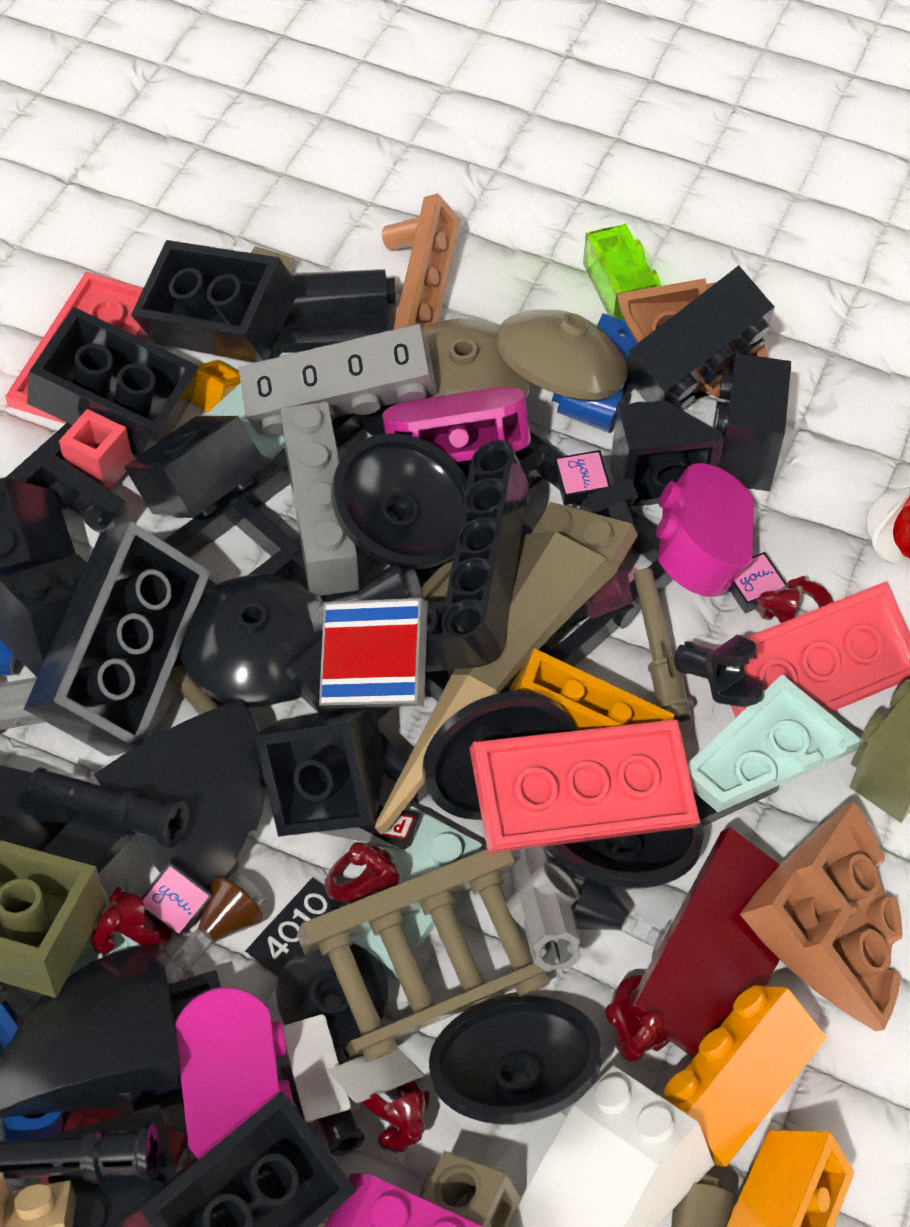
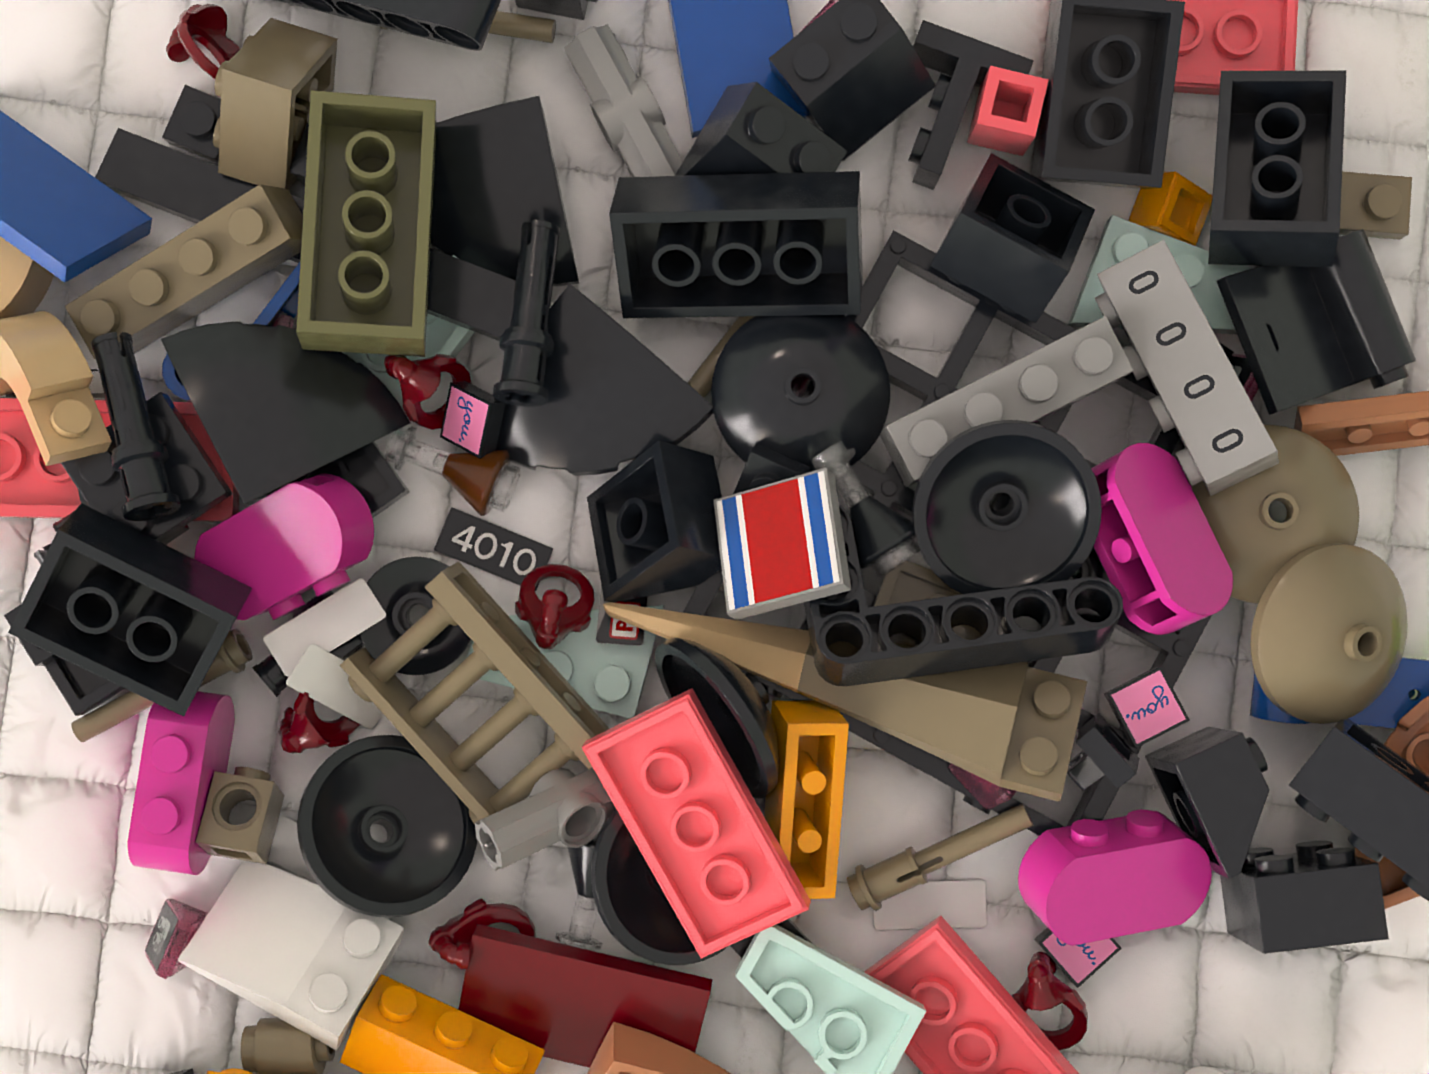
camera: 75 degrees right, 30 degrees up
black piece [674,634,765,707] -> none

